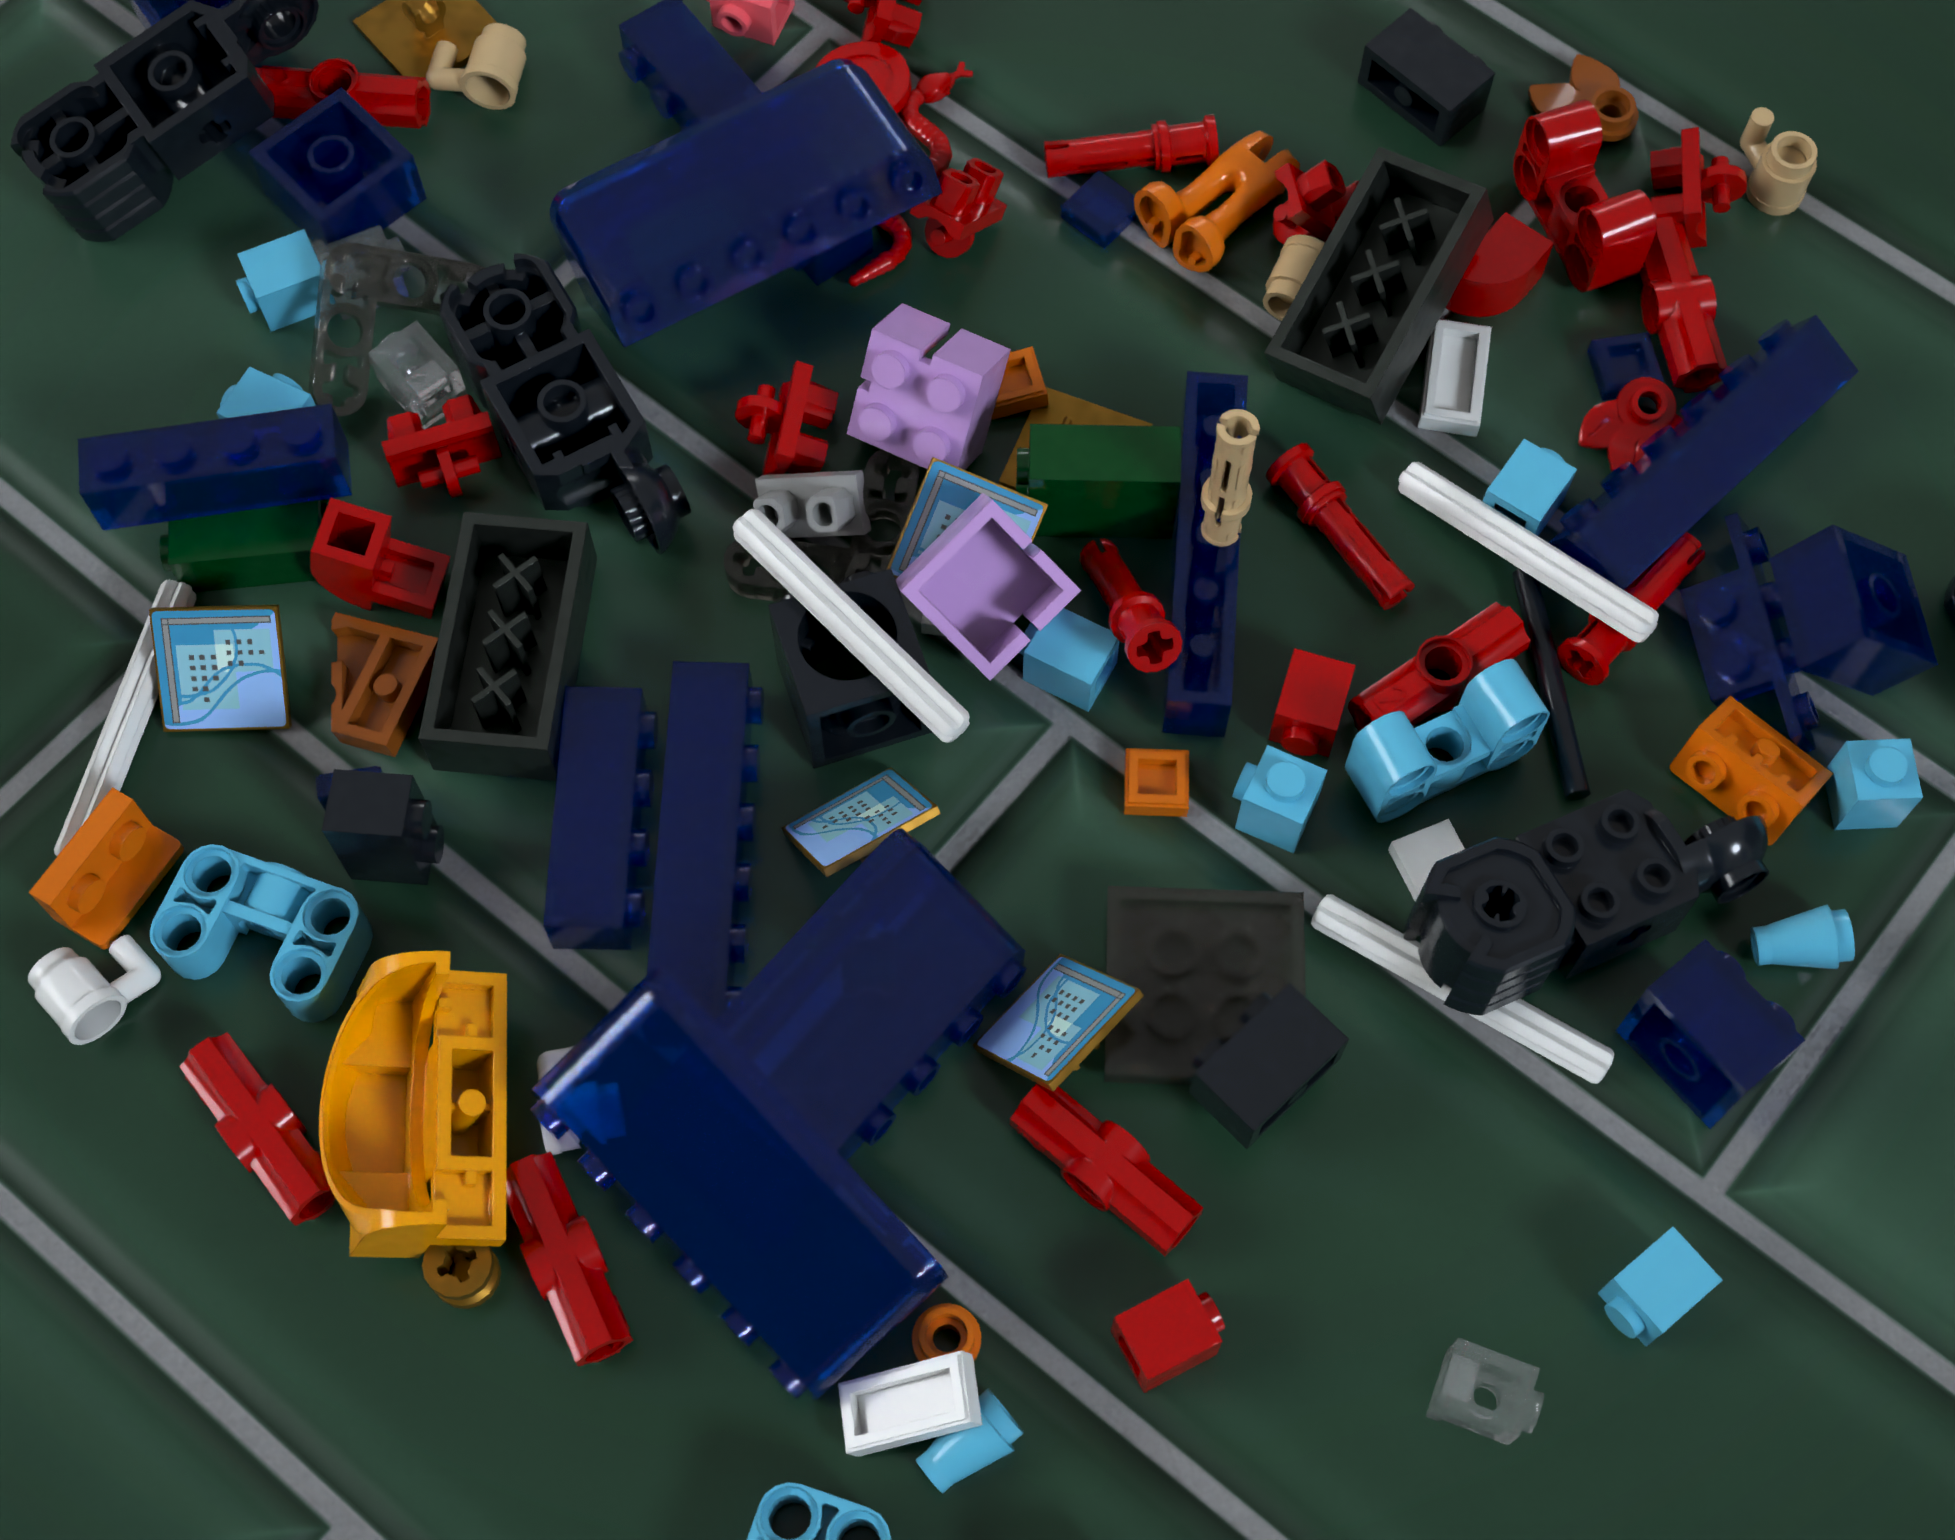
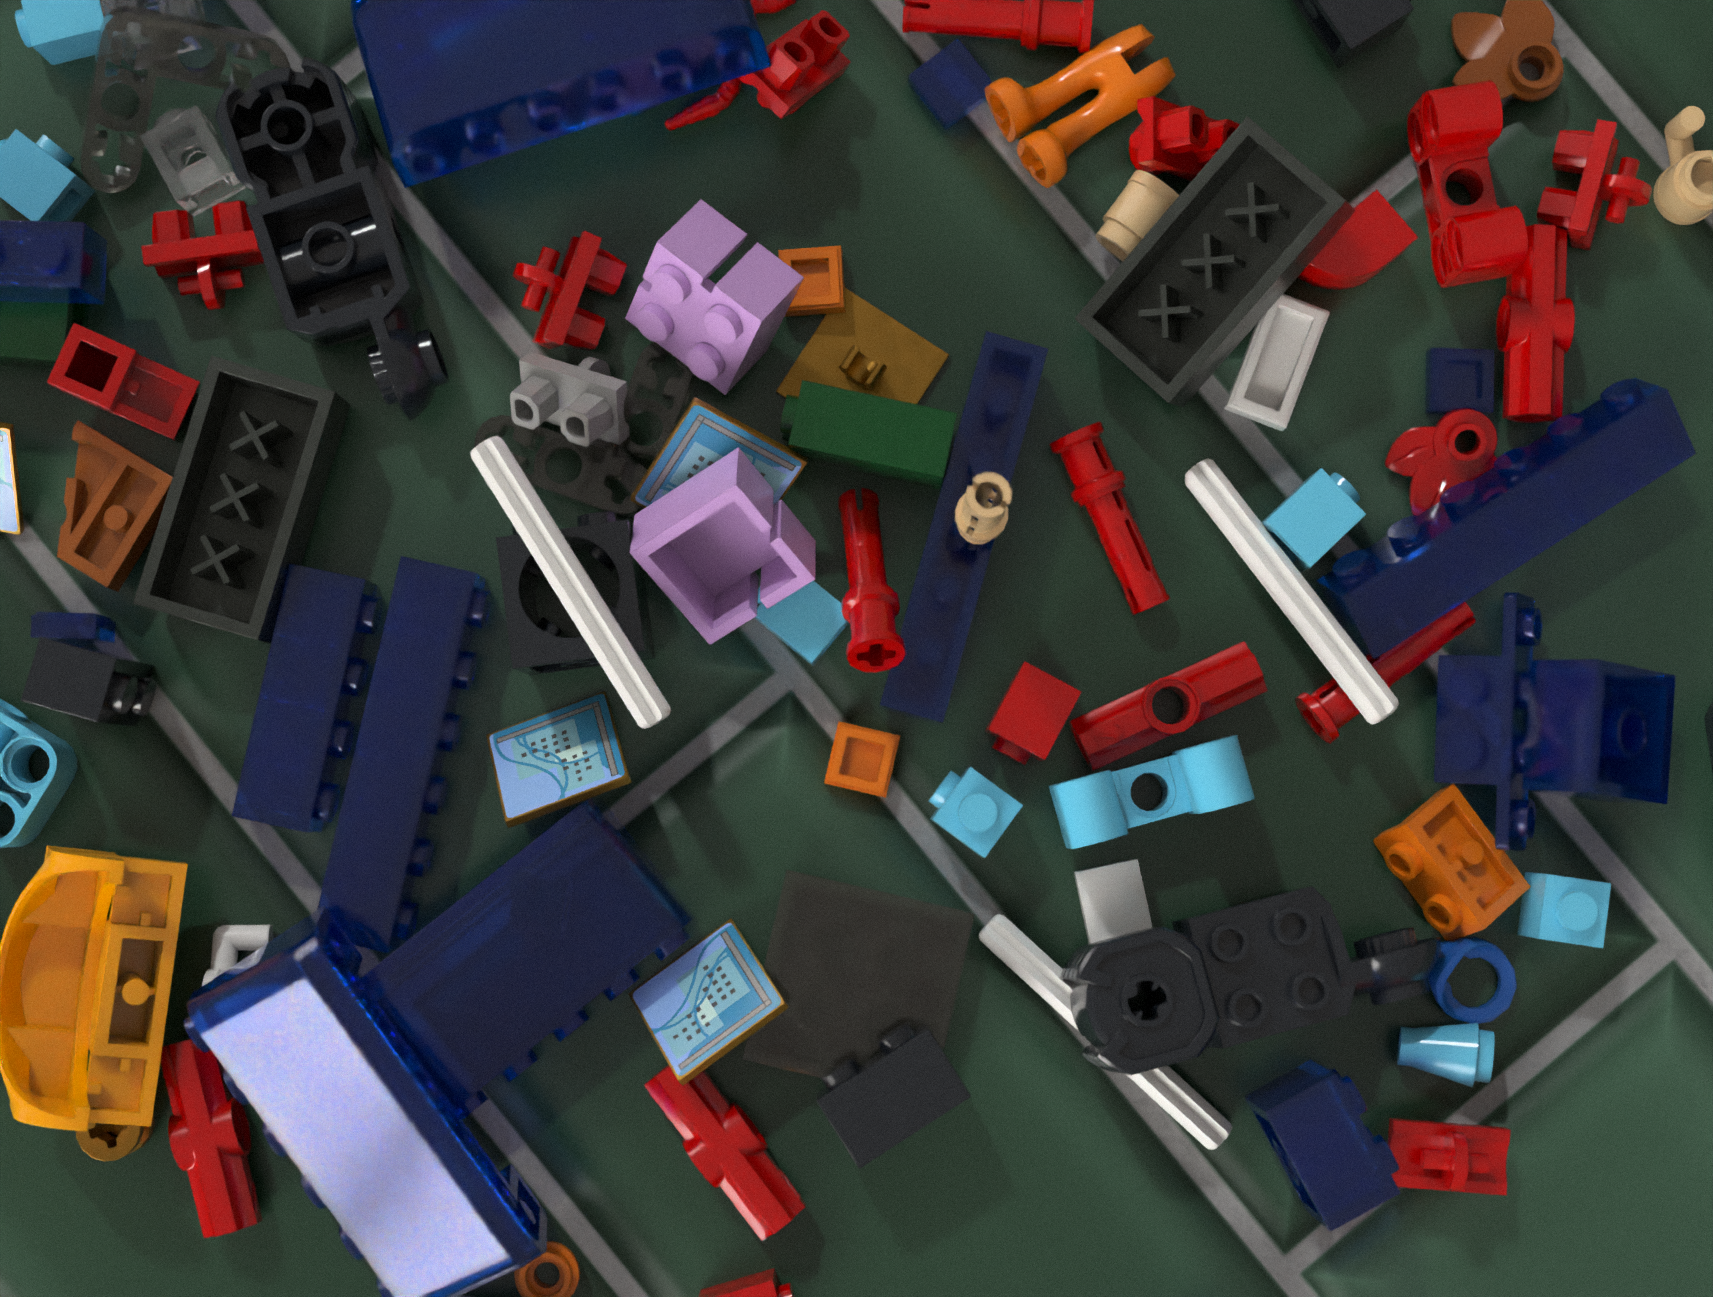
camera: 10 degrees right, 20 degrees up
black bar [1512,569,1591,801] -> none
none -> red hips [1385,1118,1511,1196]
none -> blue piece [1427,936,1517,1024]

